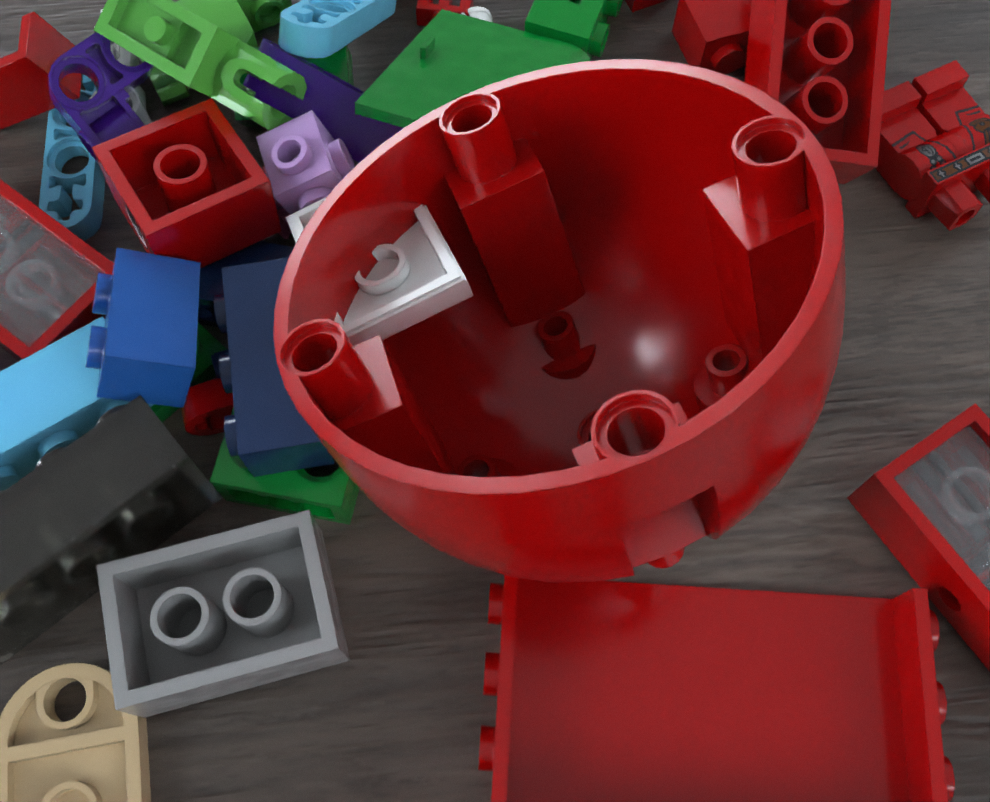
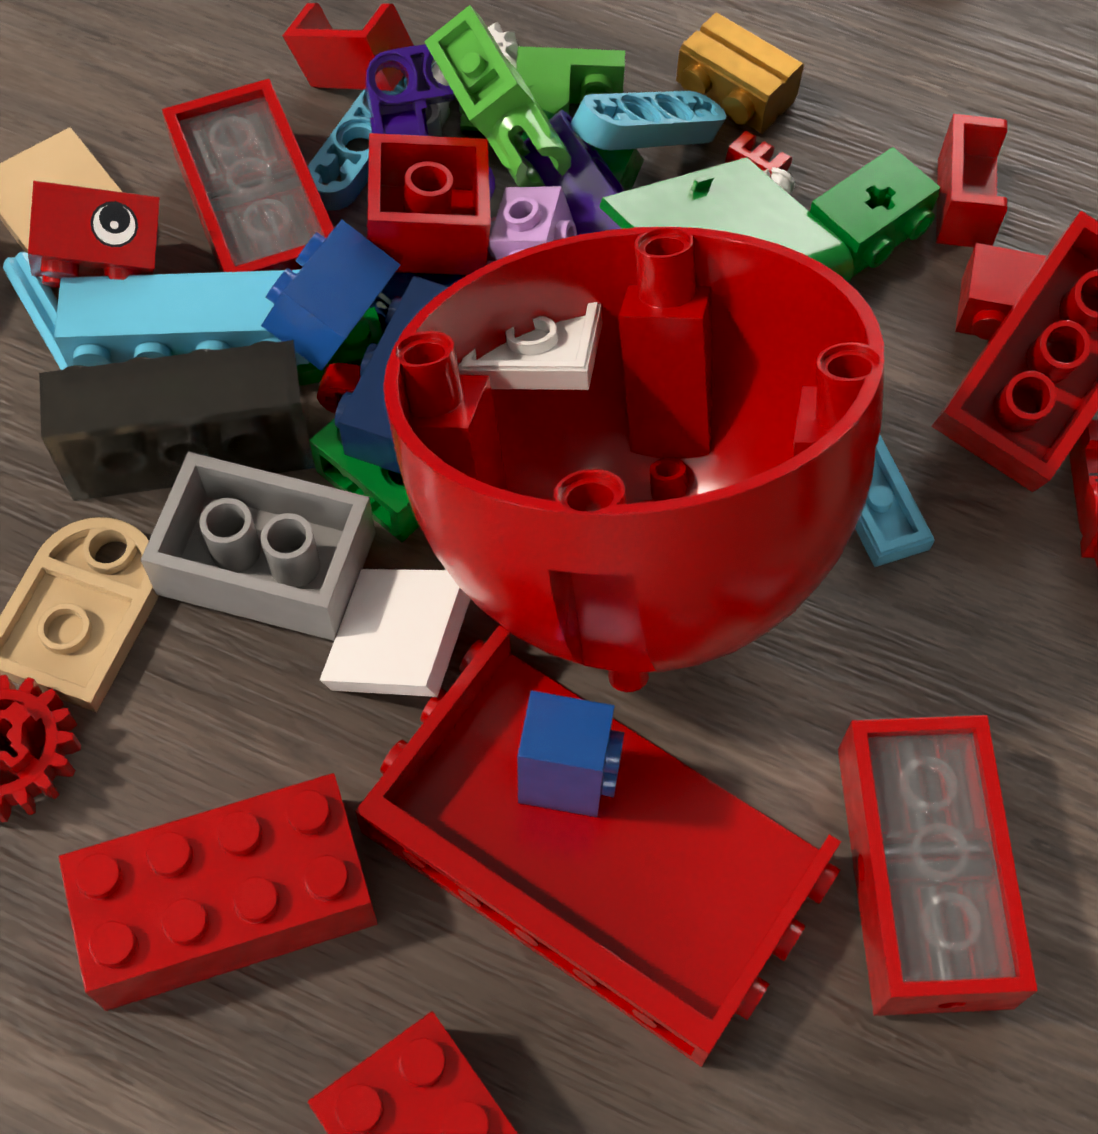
camera: 30 degrees right, 5 degrees down
none -> white tile [320,569,470,697]
none -> blue brick [517,691,625,817]

